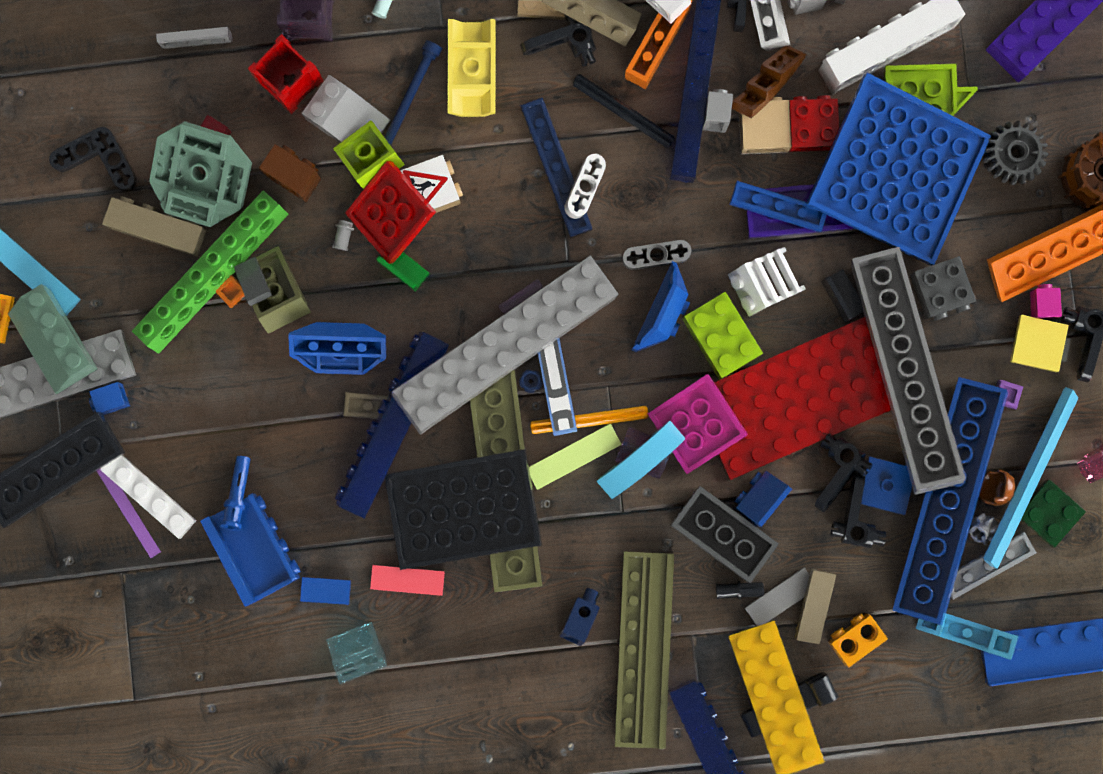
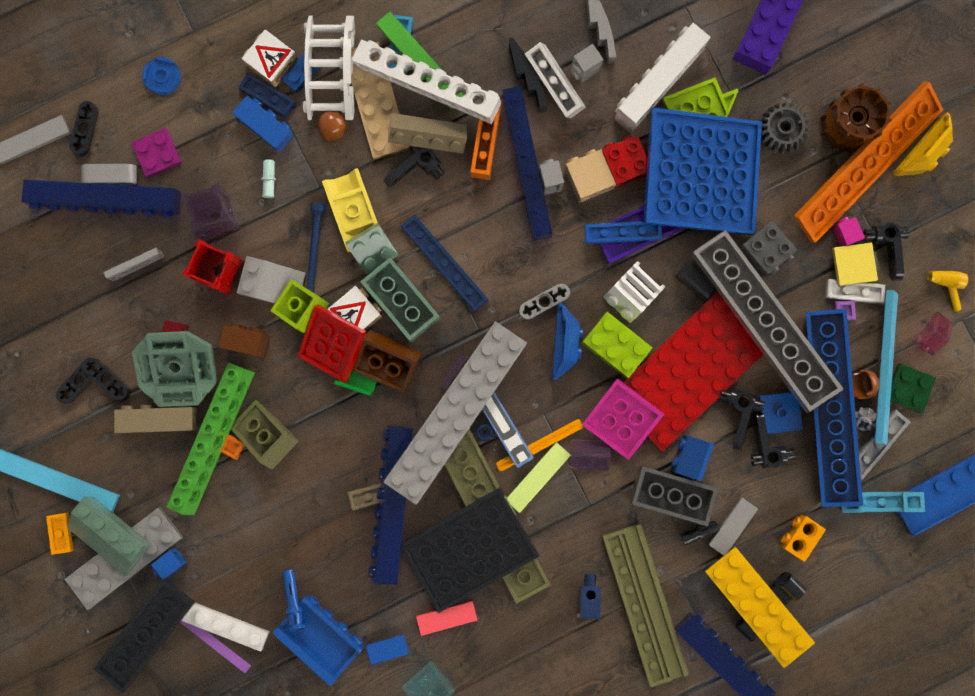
camera: 20 degrees left, 0 degrees up
dark grey tile [234,257,272,306] -> none
blue wedge [288,322,386,375] -> none
light grey pin [332,220,354,251] -> none
white beam [565,154,606,219] -> none
black axle [573,74,675,148] -> none
medium azure slope [597,420,686,499] -> none
reddish brown slope [732,45,806,119] -> none
dark tan tile [794,568,836,644] -> none
none -> sand green plate [345,223,399,274]
none -> reddish brown slope [352,330,422,393]
none -> sand green brick [360,257,441,343]
none -> white tile [825,279,885,304]

